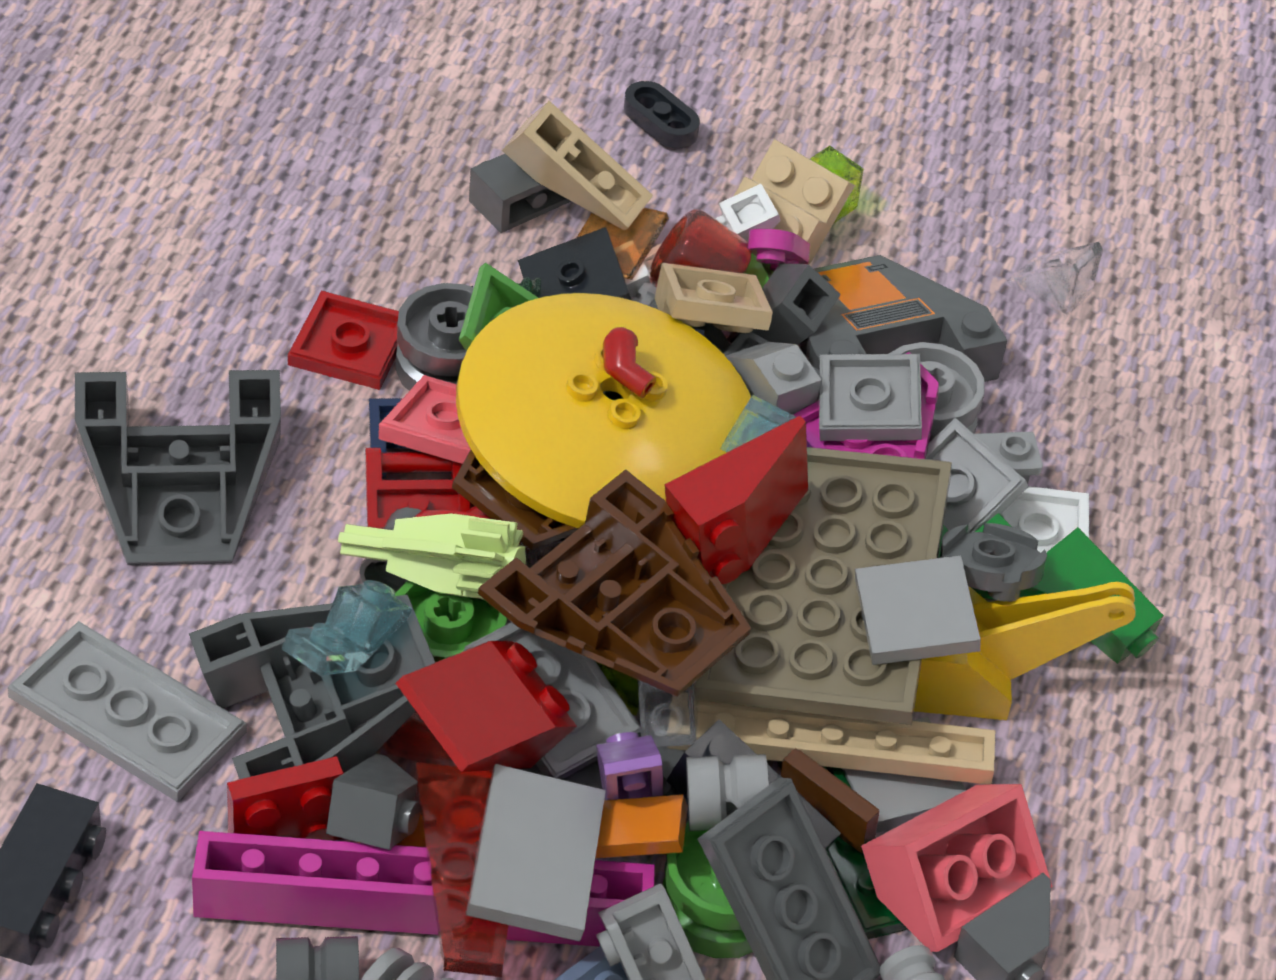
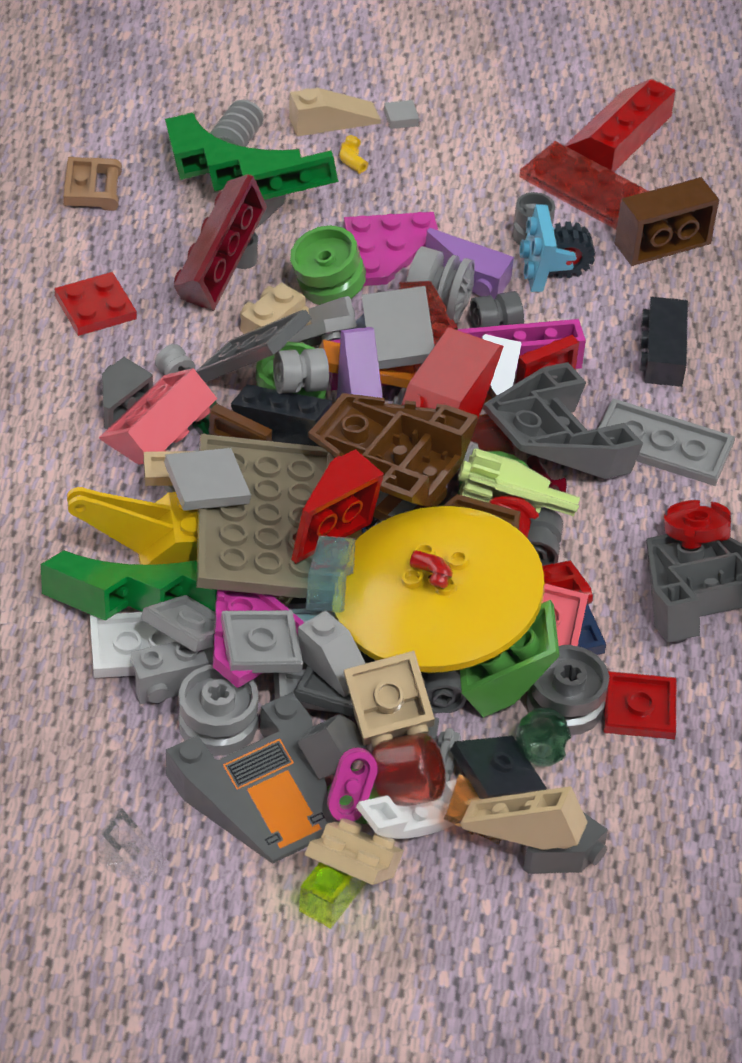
camera: 170 degrees right, 0 degrees up
clear light blue slope [282,580,412,676] -> none
black plate [624,81,700,148] -> none
dark grey plate [939,523,1047,601] -> none
none -> red plate [664,500,731,549]

